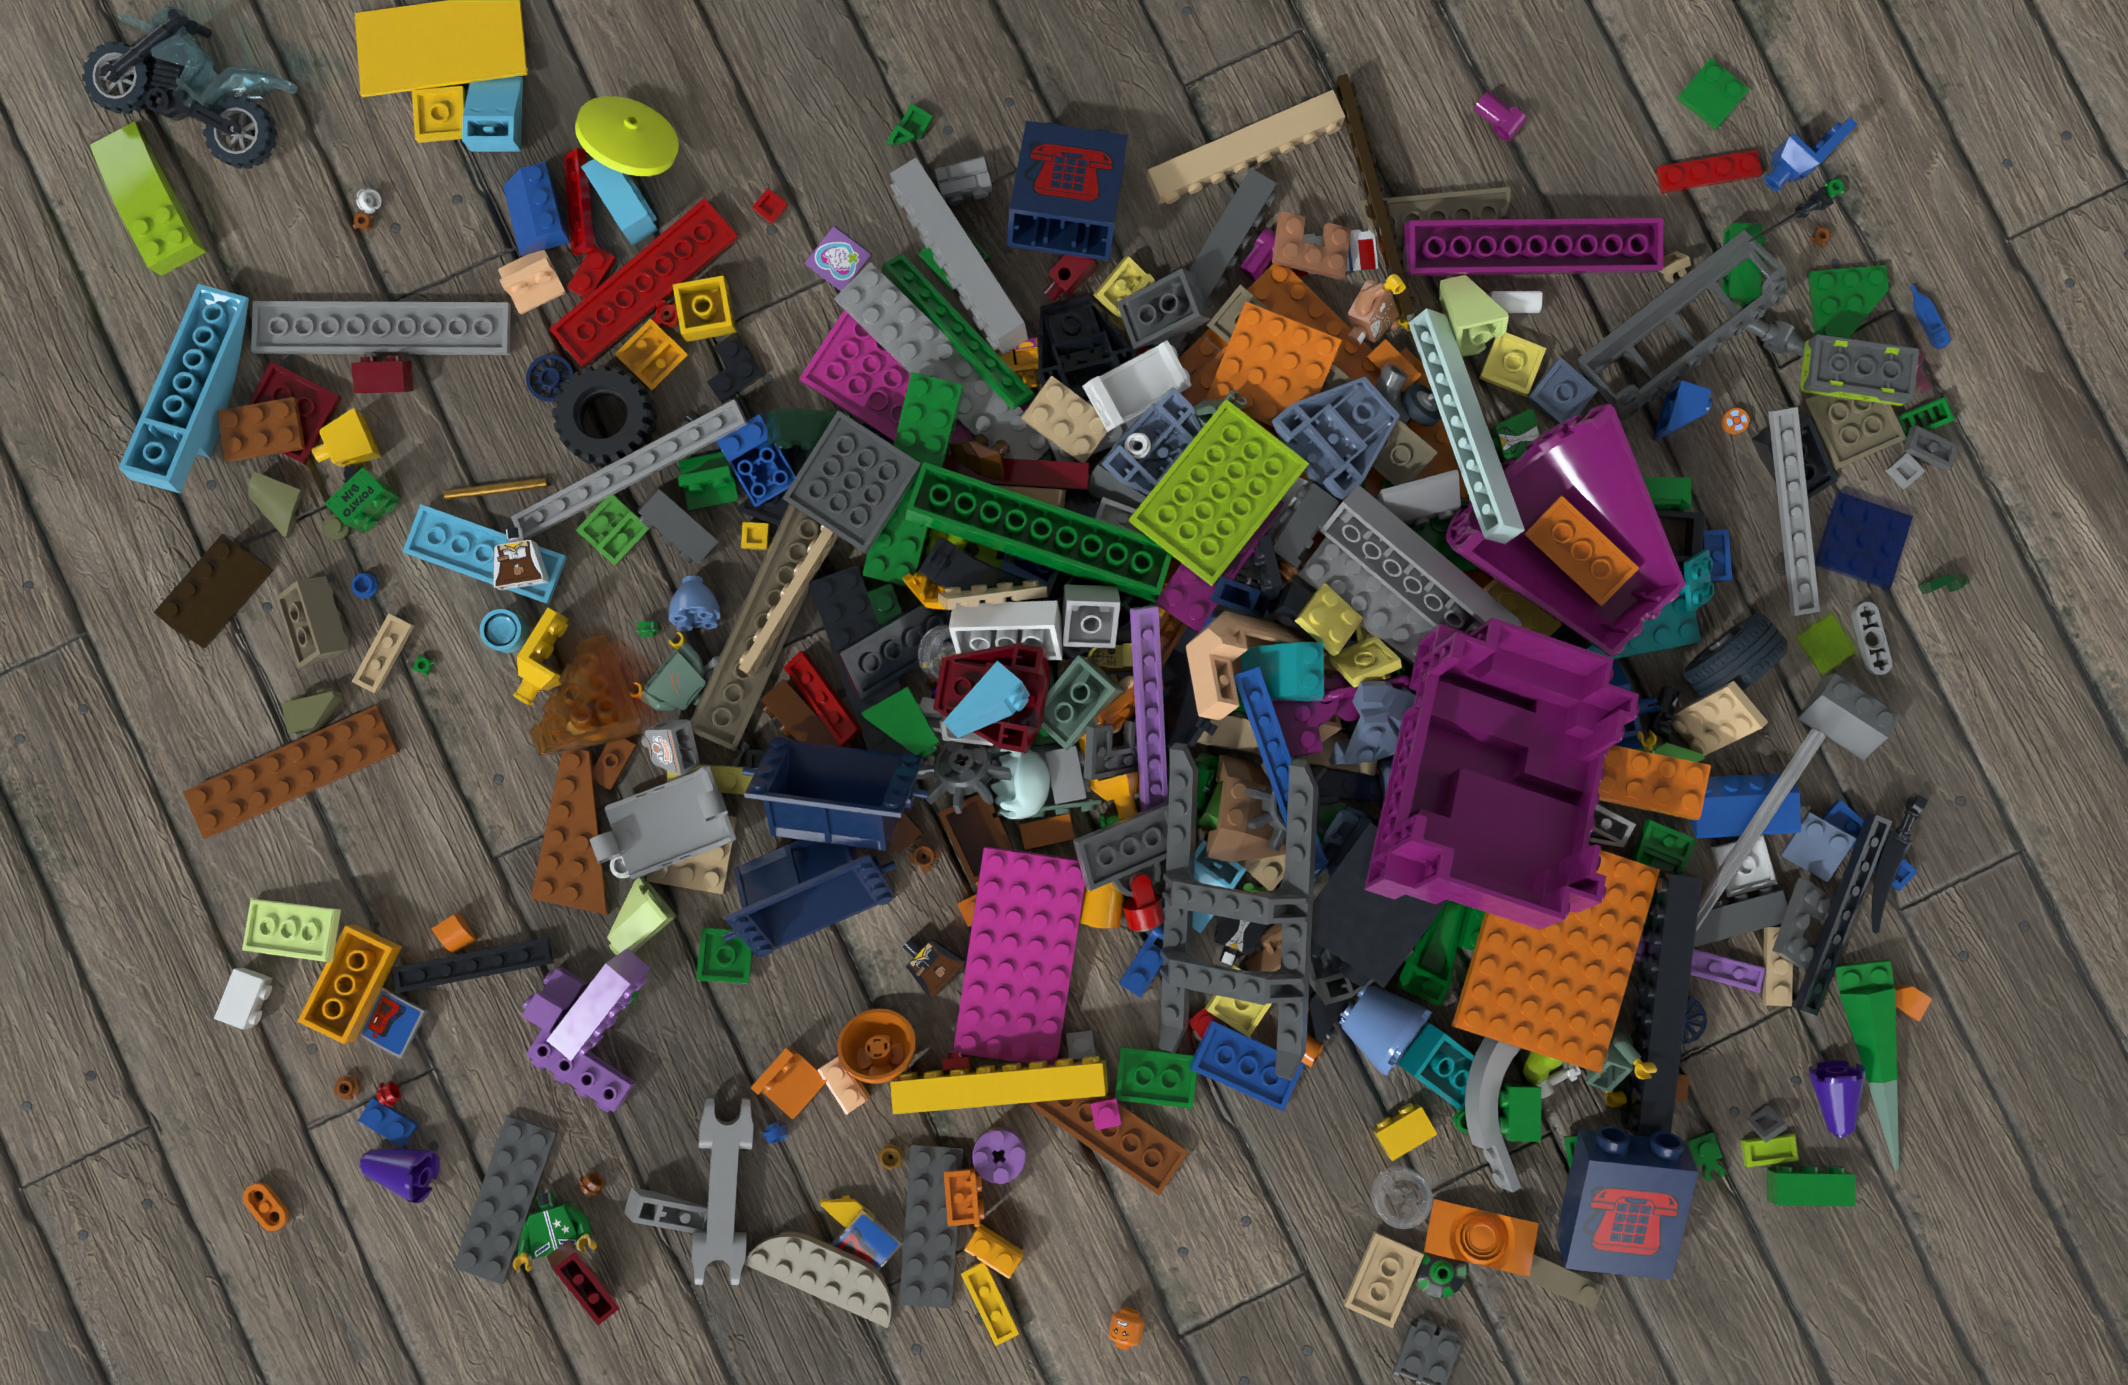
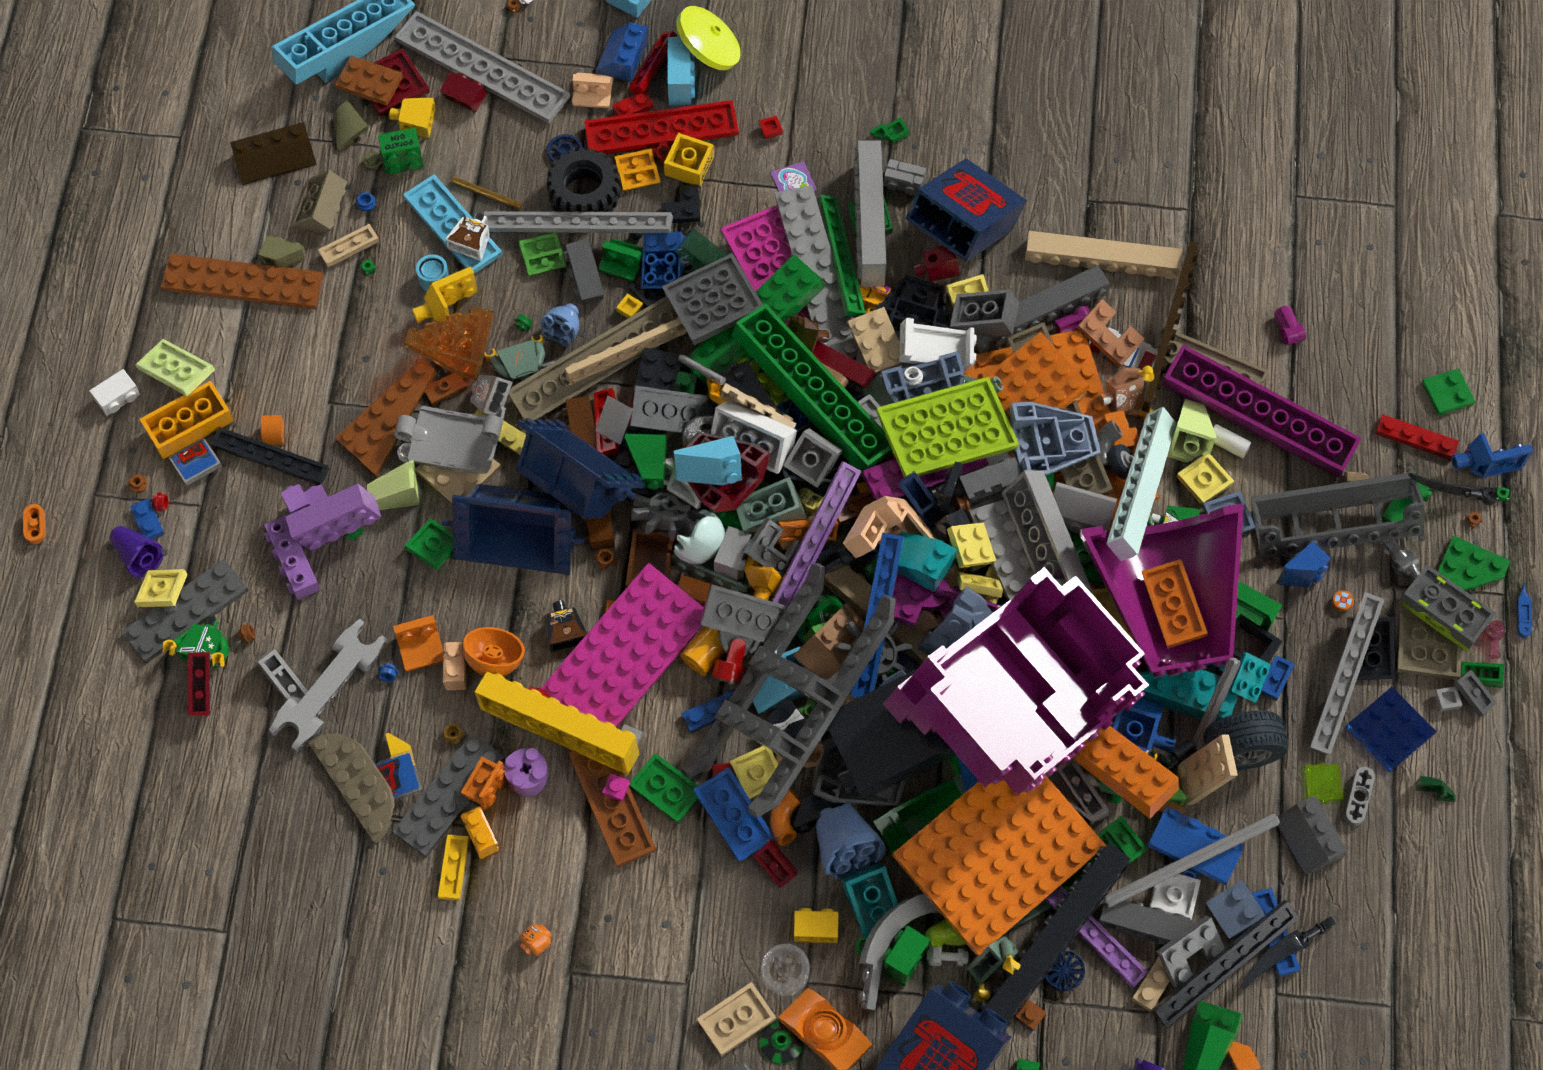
camera: 35 degrees right, 20 degrees down
none -> light yellow plate [135,569,188,607]
none -> white sticker [595,396,633,444]
none -> light grey bar [678,354,726,385]
none -> dark red slope [752,839,798,888]
none -> light grey axle [1191,658,1241,751]

